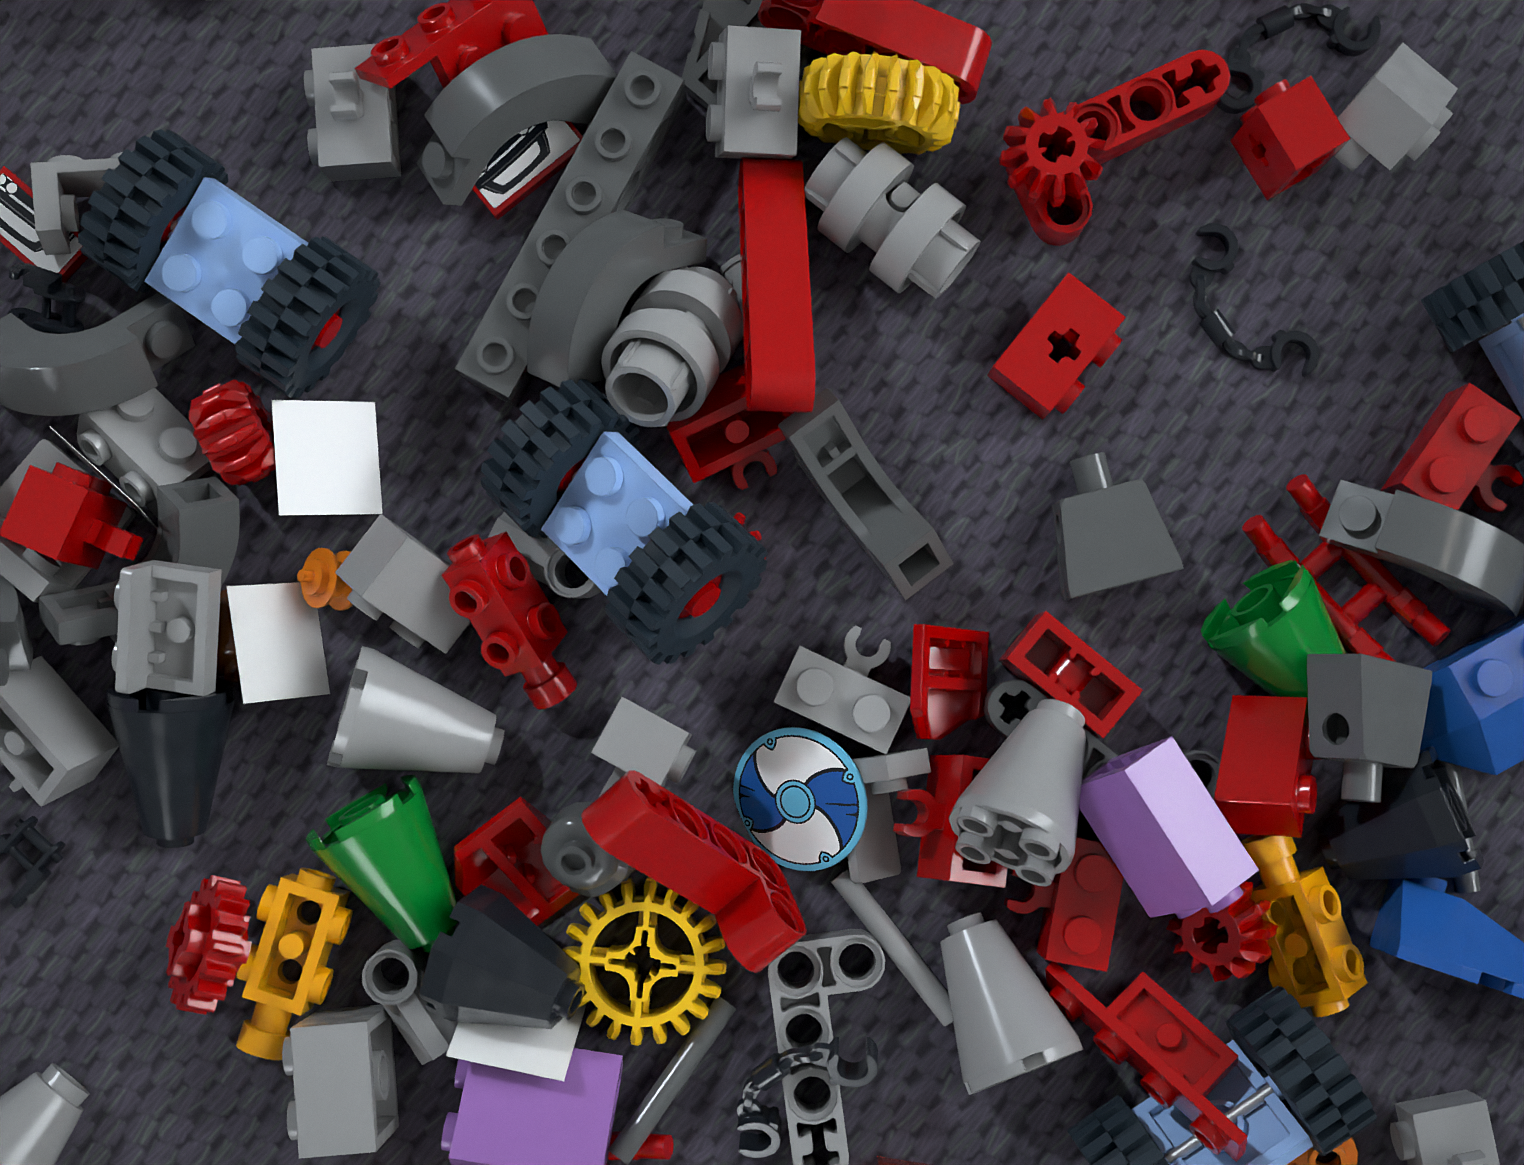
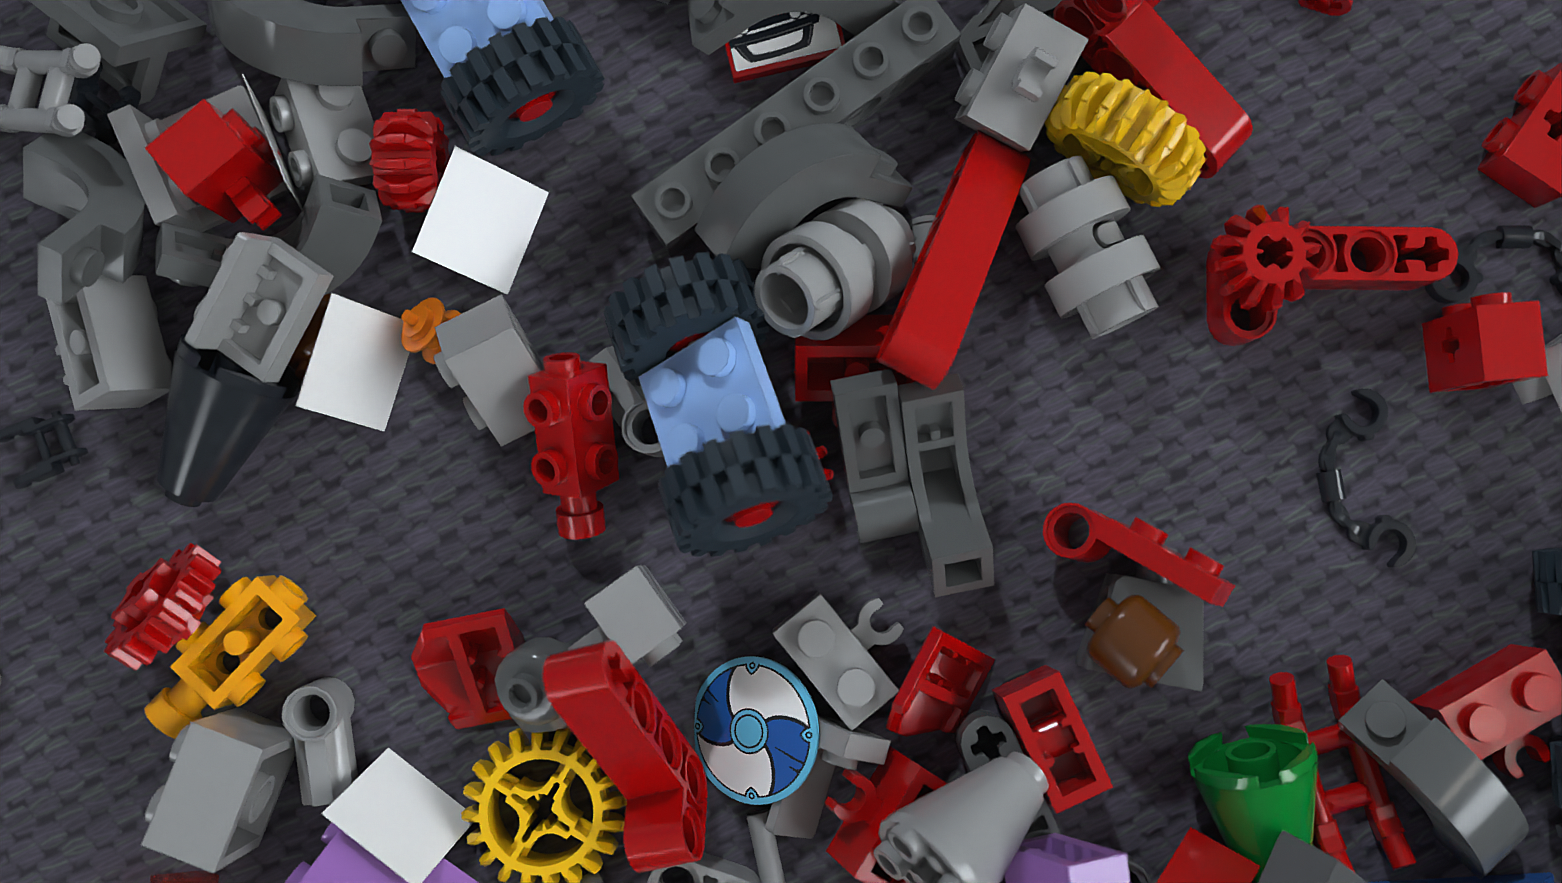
camera: 20 degrees right, 0 degrees up
green cone [305,775,459,953] -> none
light grey cone [327,646,505,774] -> none
black cone [419,884,585,1029] -> none
red brick [987,272,1126,420] -> none
none -> dark grey plate [830,368,919,544]
none -> red plate [1043,503,1236,607]
none -> reddish brown head [1085,594,1184,689]

